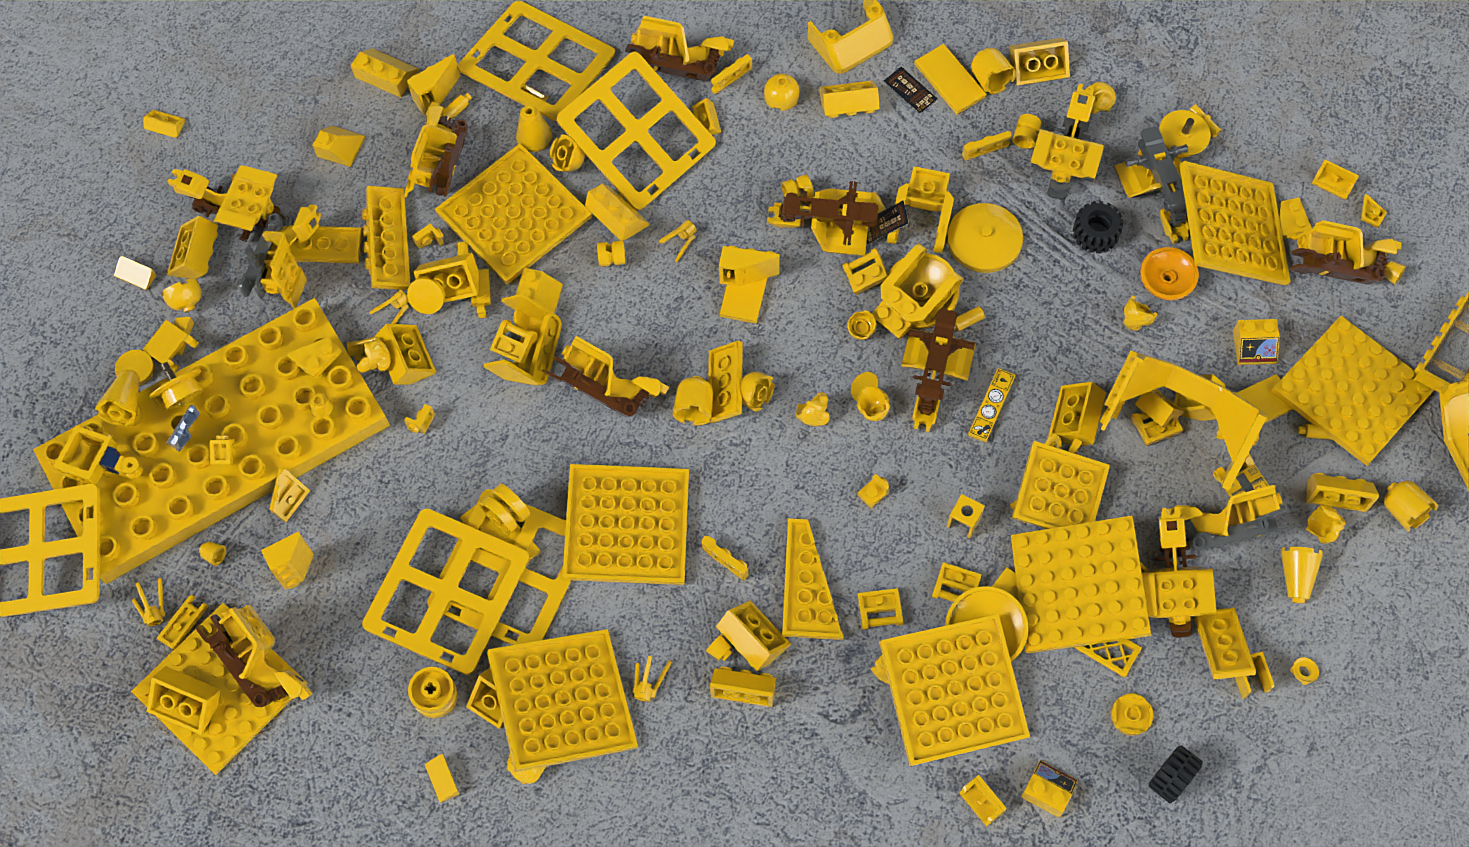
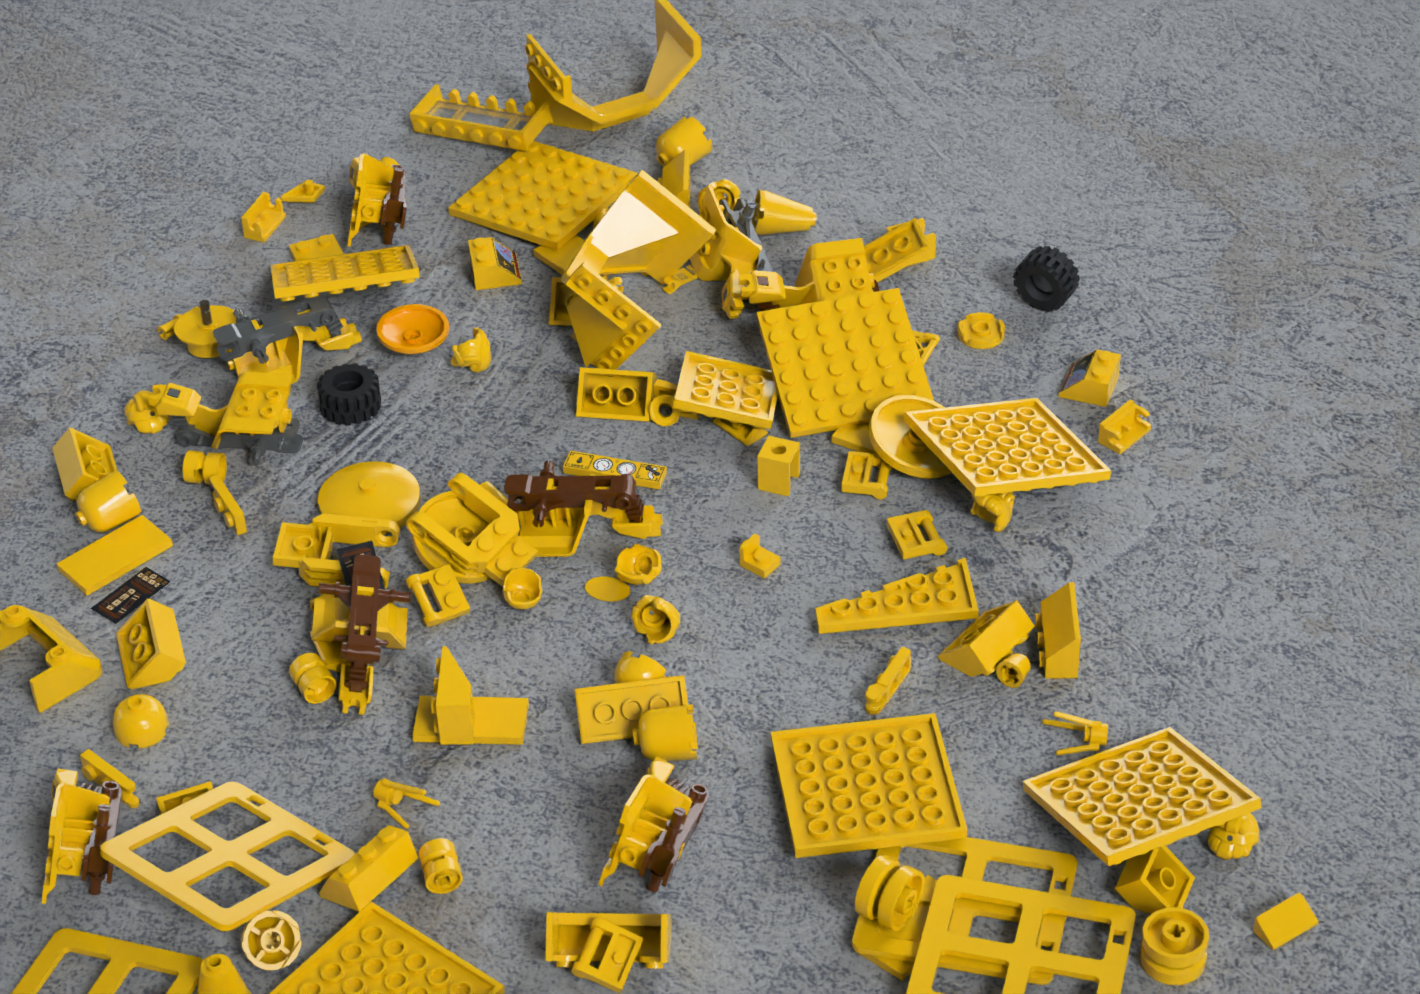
camera: 100 degrees left, 25 degrees down
yellow slope [516,268,563,314] -> none
yellow piece [1290,657,1319,685] -> none

